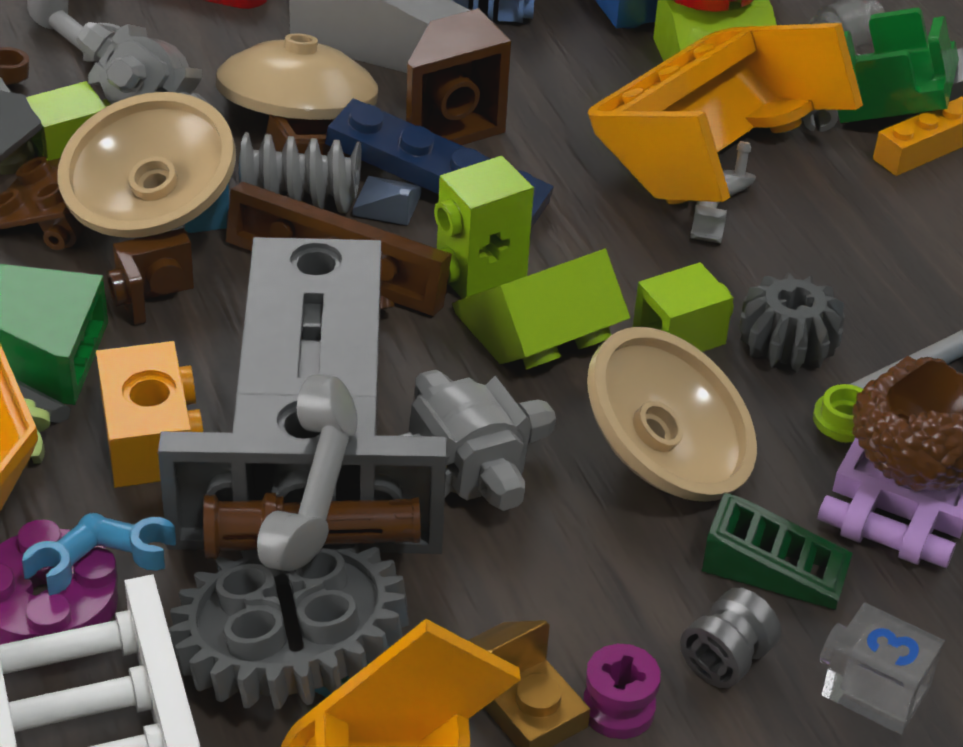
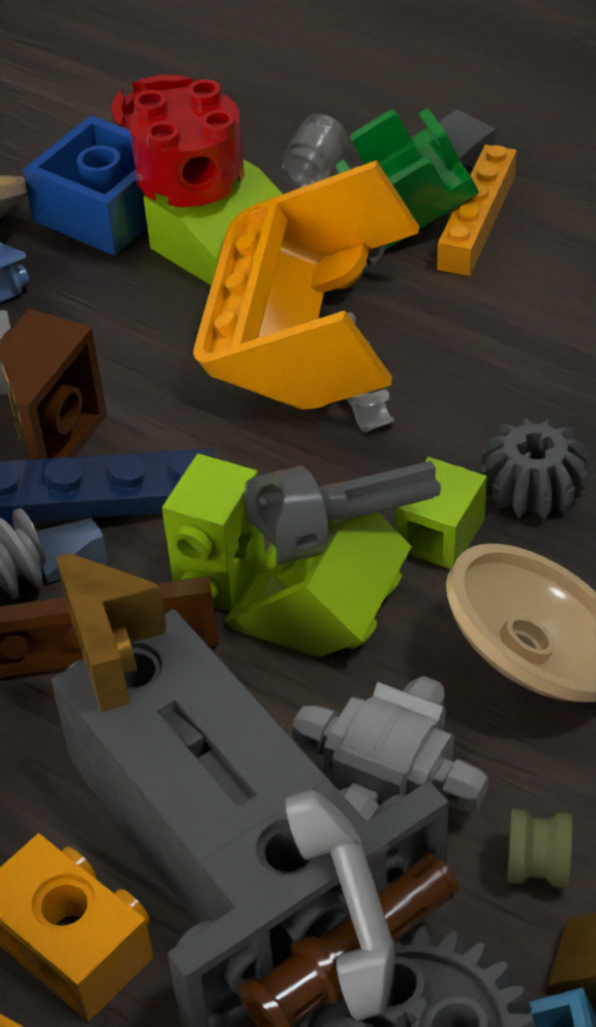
camera: 30 degrees left, 5 degrees up
none -> pearl gold slope [56,553,167,712]
none -> dark grey piece [244,461,441,565]
none -> olive wheel [507,808,573,889]

